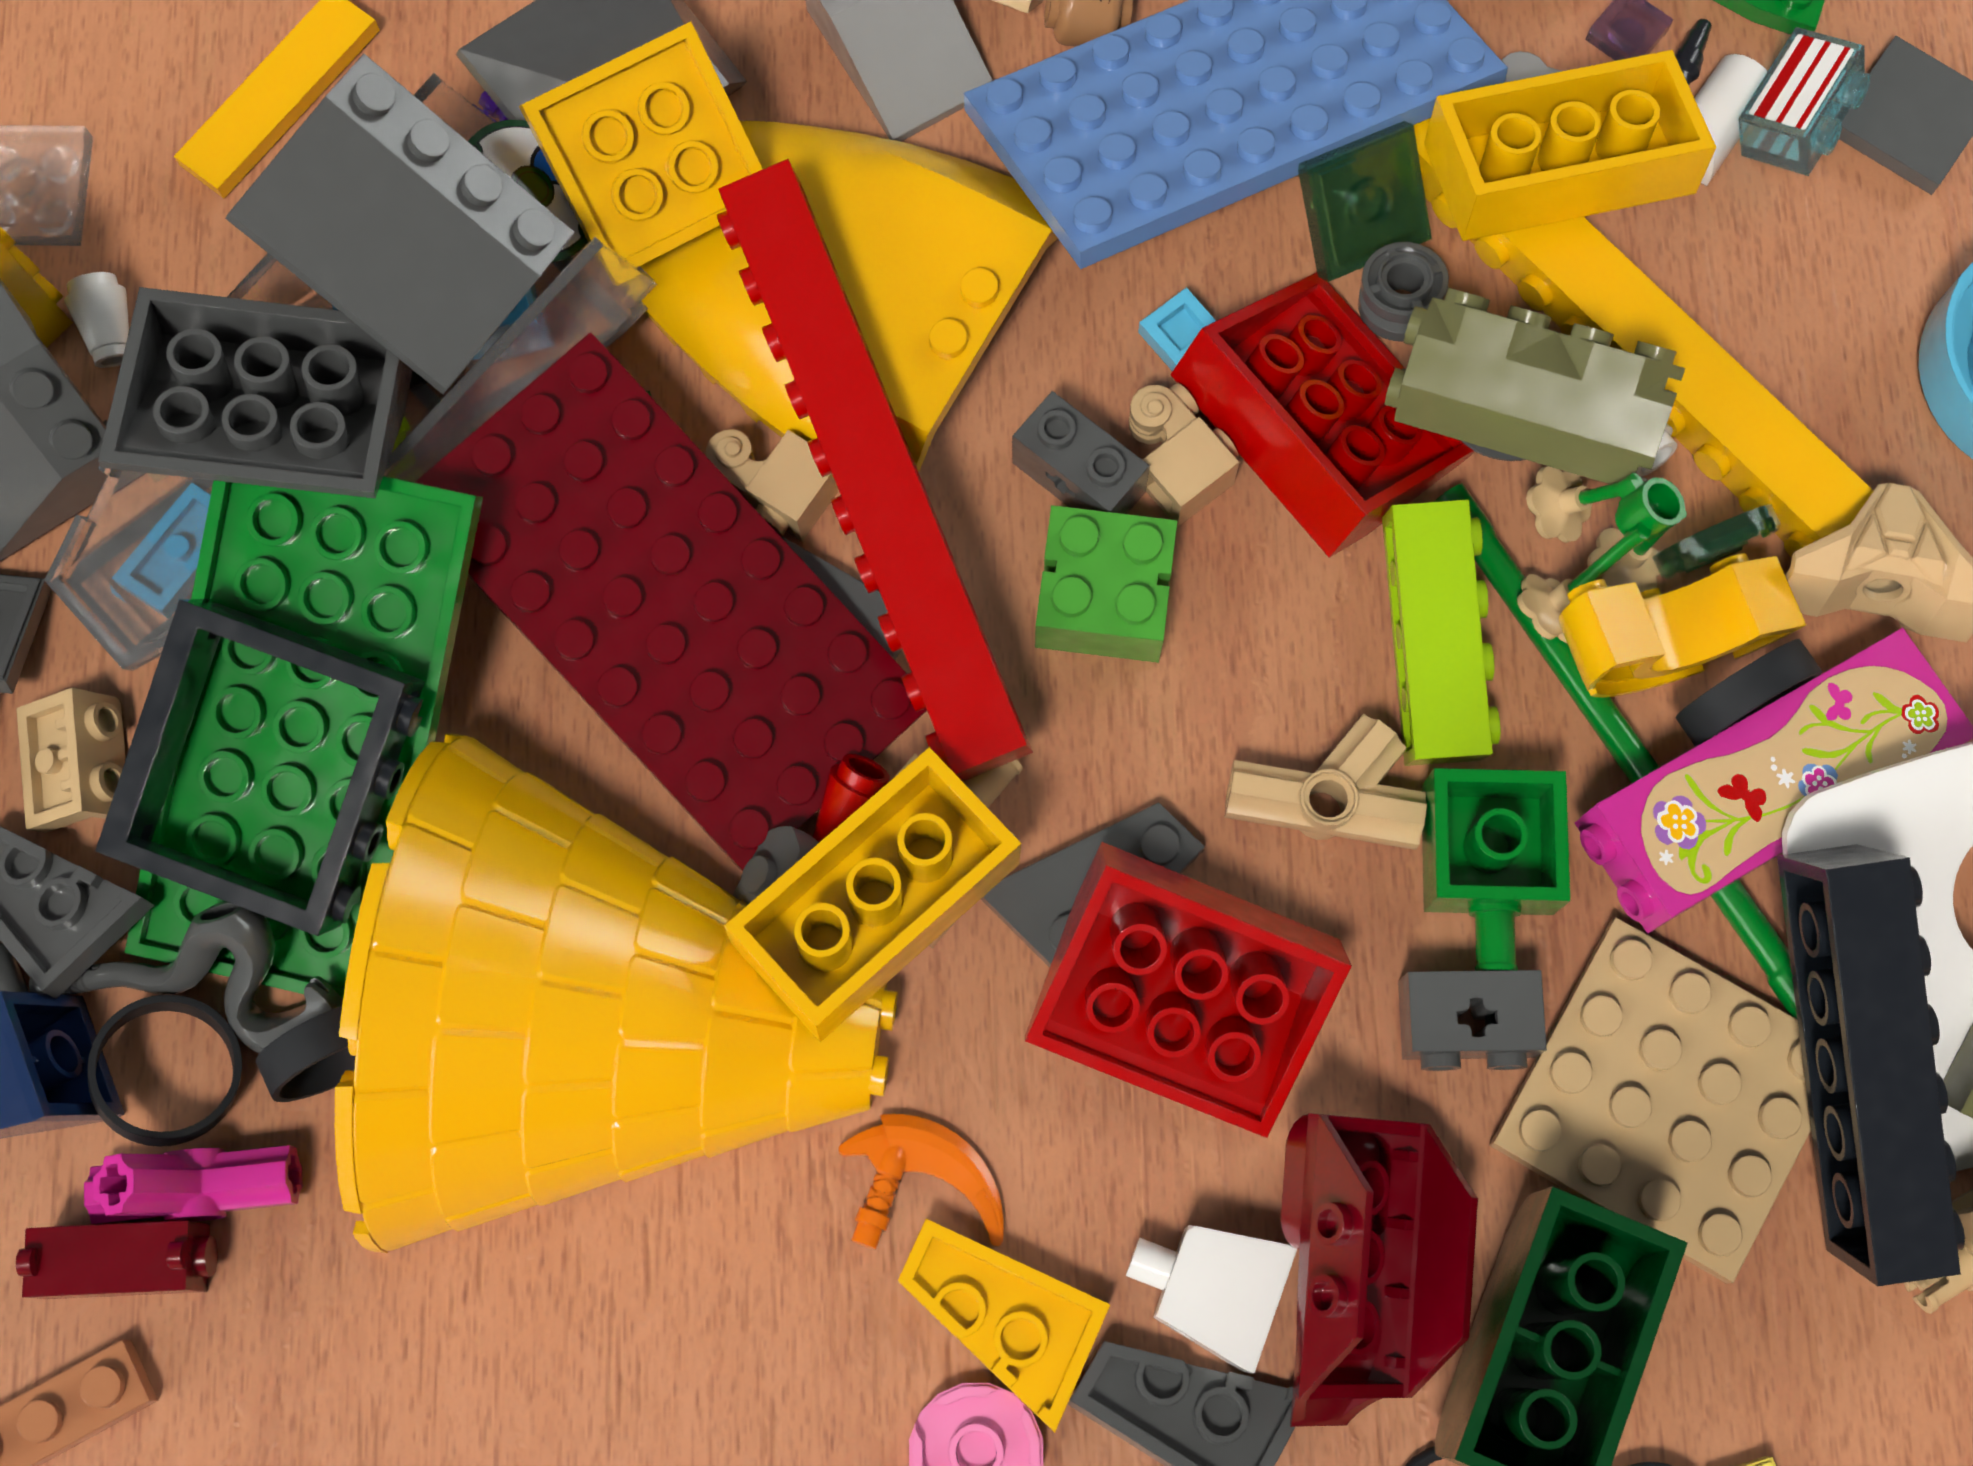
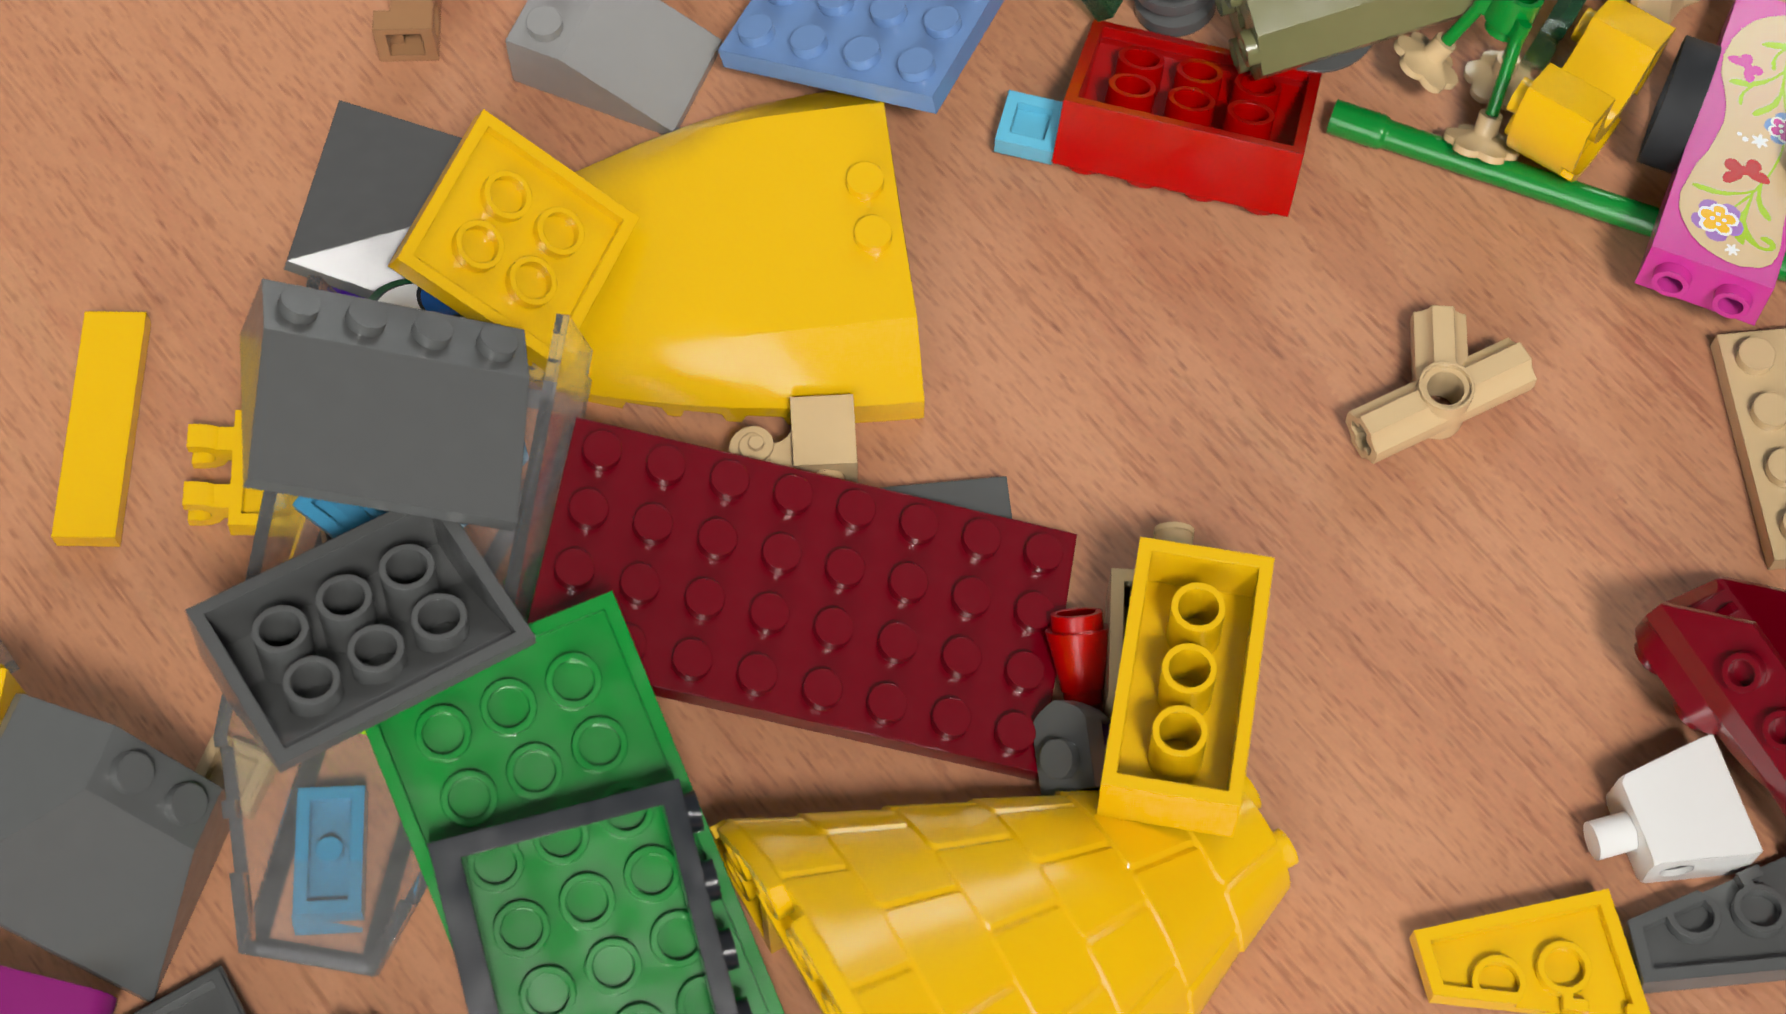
camera: 40 degrees left, 10 degrees down
white cone [64,272,129,368] -> none
red brick [717,159,1033,782] -> none
orange piece [838,1114,1004,1250] -> none
dark grey wing [981,802,1205,968] -> none
dark grey brick [1012,391,1150,514] -> none
red slope [1025,842,1352,1138] -> none
bright green piece [1035,505,1177,663] -> none
tan brick [1129,383,1239,527] -> none
lime brick [1382,500,1501,766] -> none
dark grey brick [1398,970,1547,1071] -> none
green brick [1421,768,1570,971] -> none

